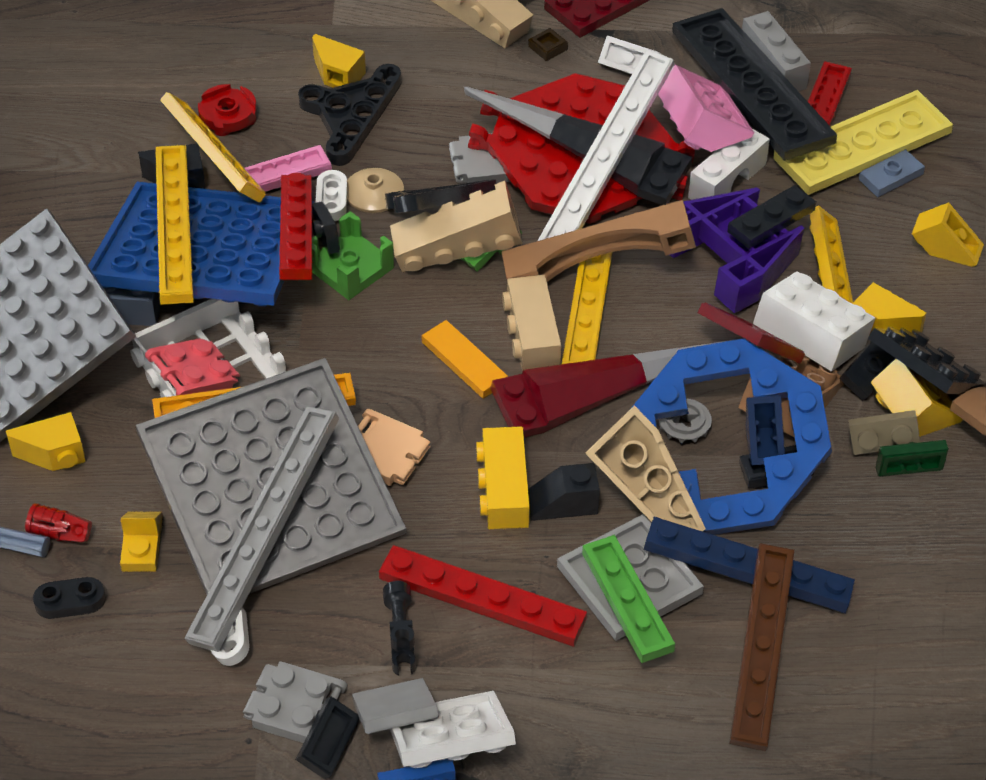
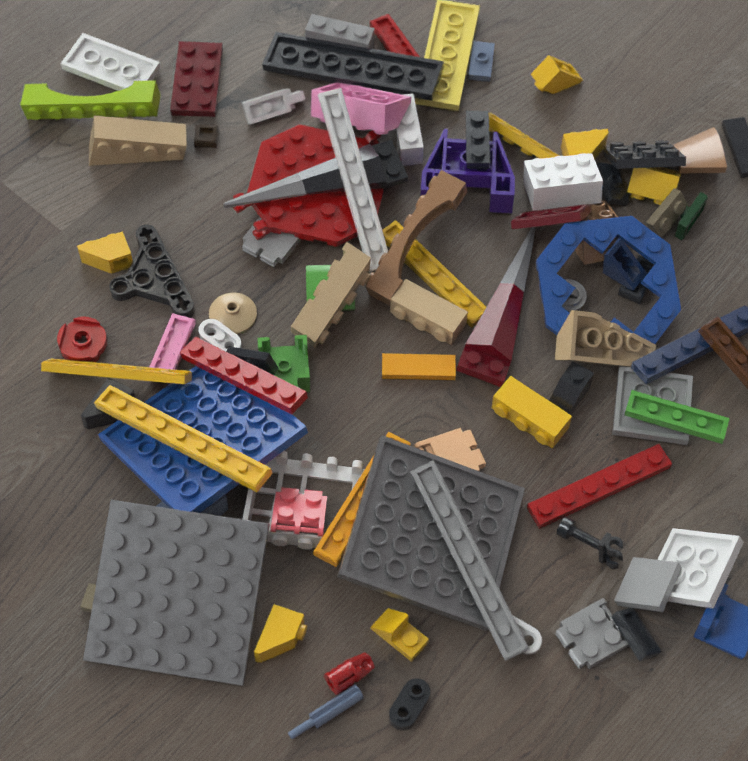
camera: 50 degrees left, 10 degrees up
black beam [385,179,496,213] -> none

